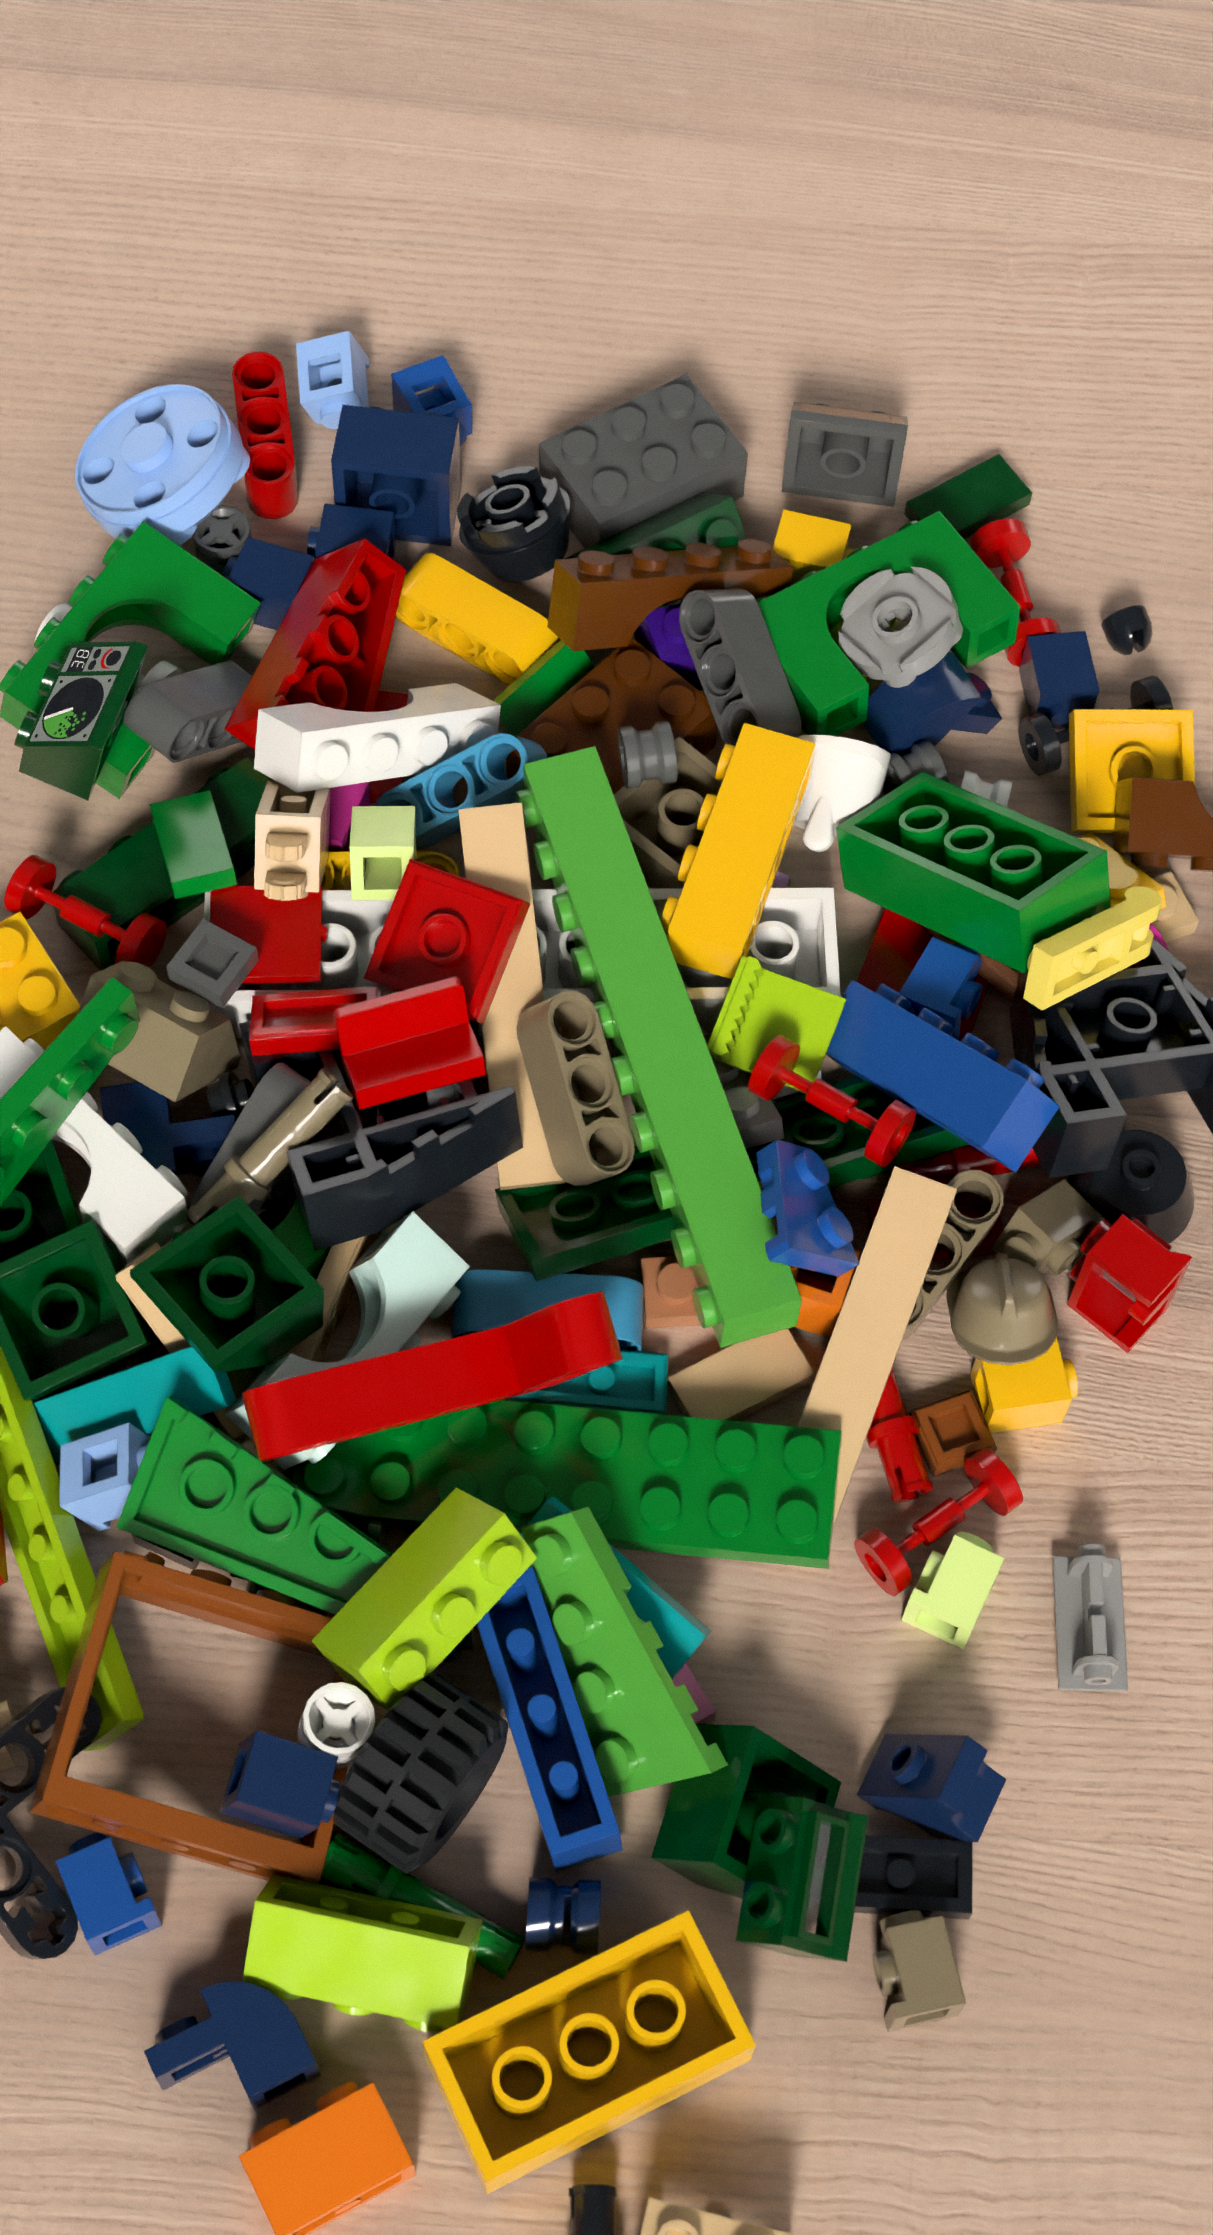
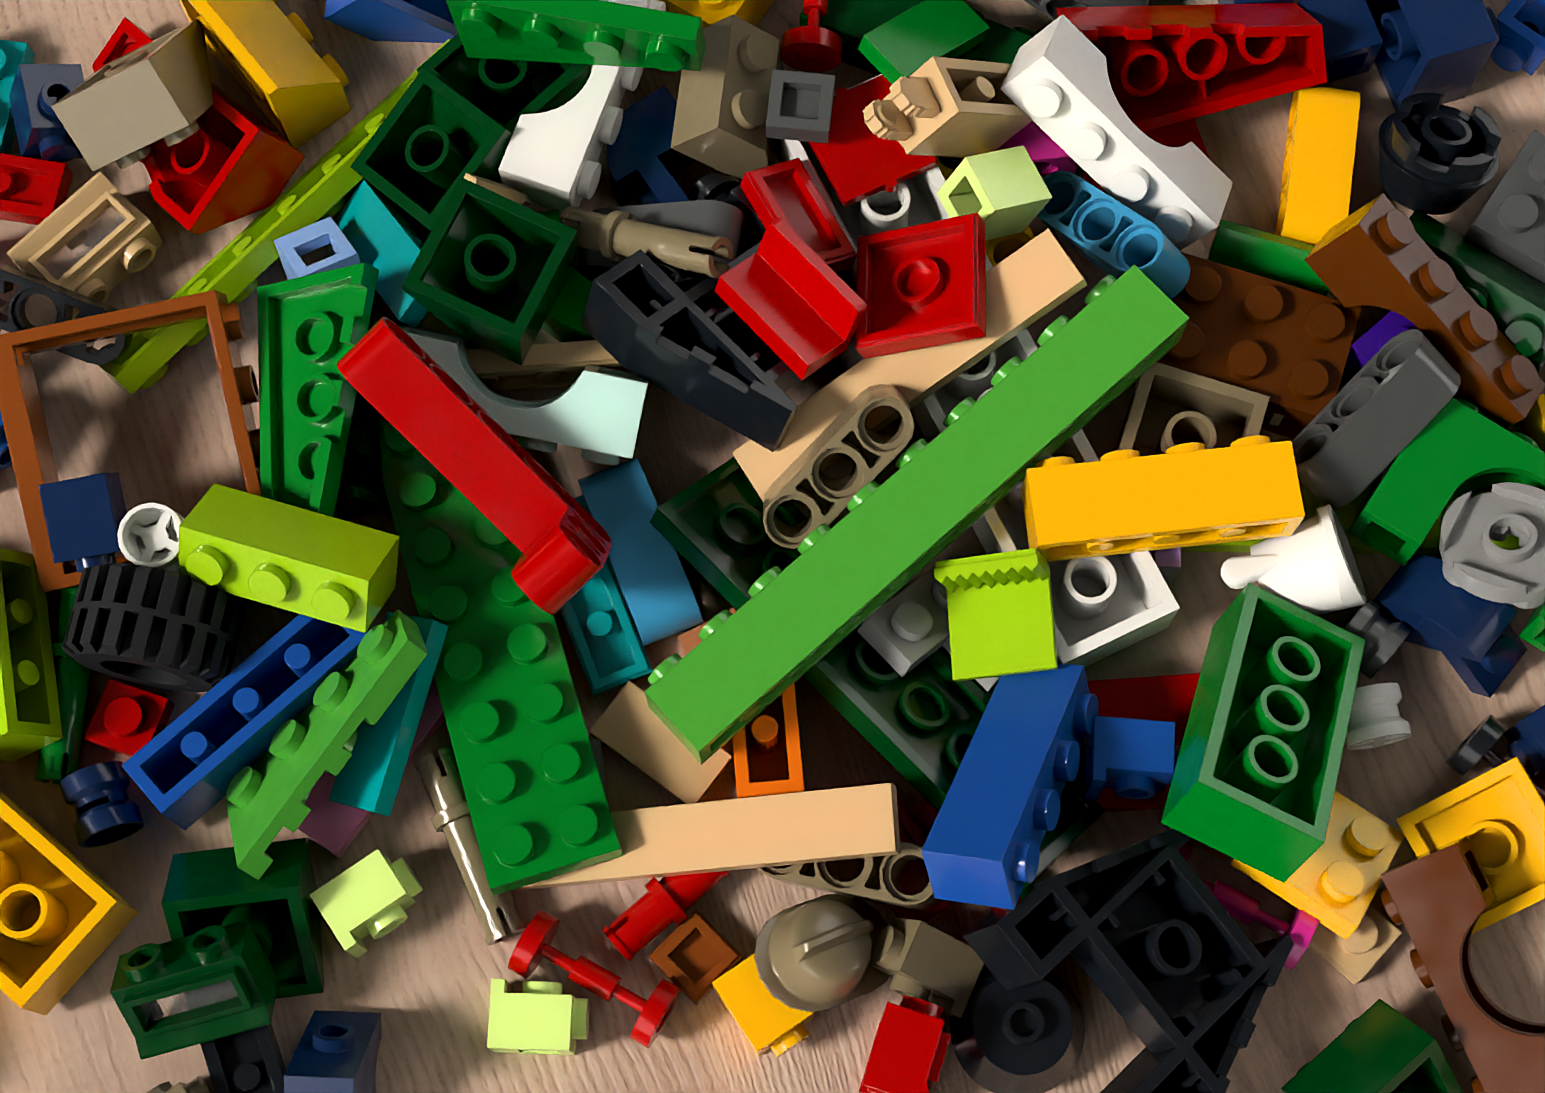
camera: 70 degrees right, 10 degrees up
dark grey wheel [617,721,677,789] -> none
red wheel [748,1035,916,1167] -> none
blue wing [756,1140,860,1277] -> none
light yellow plate [1023,886,1162,1011] -> none
none -> red plate [83,679,175,758]
none -> yellowish green brick [310,849,423,958]
none -> dark tan pin [414,747,526,946]

